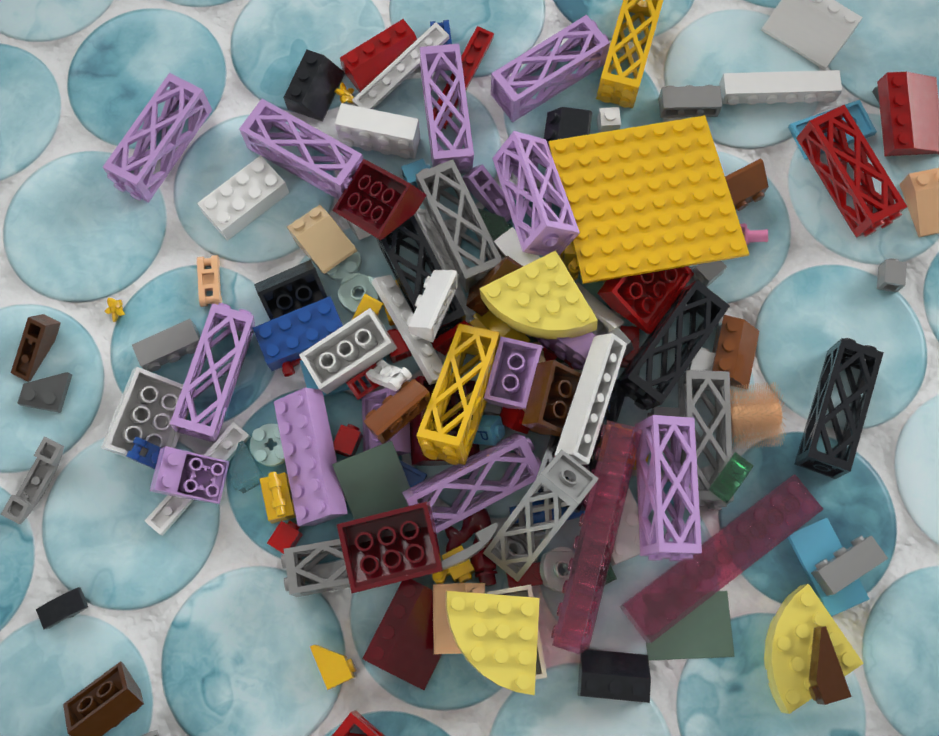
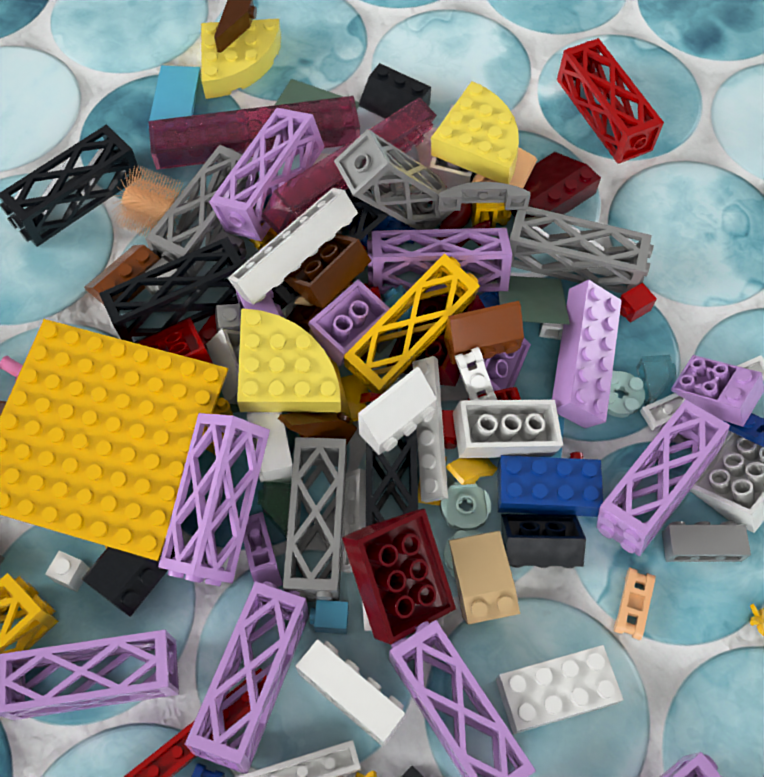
camera: 155 degrees left, 10 degrees down
yellow brick [260,472,296,524] -> none
yellow slope [310,645,356,690] -> none
red brick [333,424,363,458] -> none
dark red slope [337,502,443,593] -> none
clear green slope [708,452,754,503] -> none
light grey brick [811,535,888,596] -> none

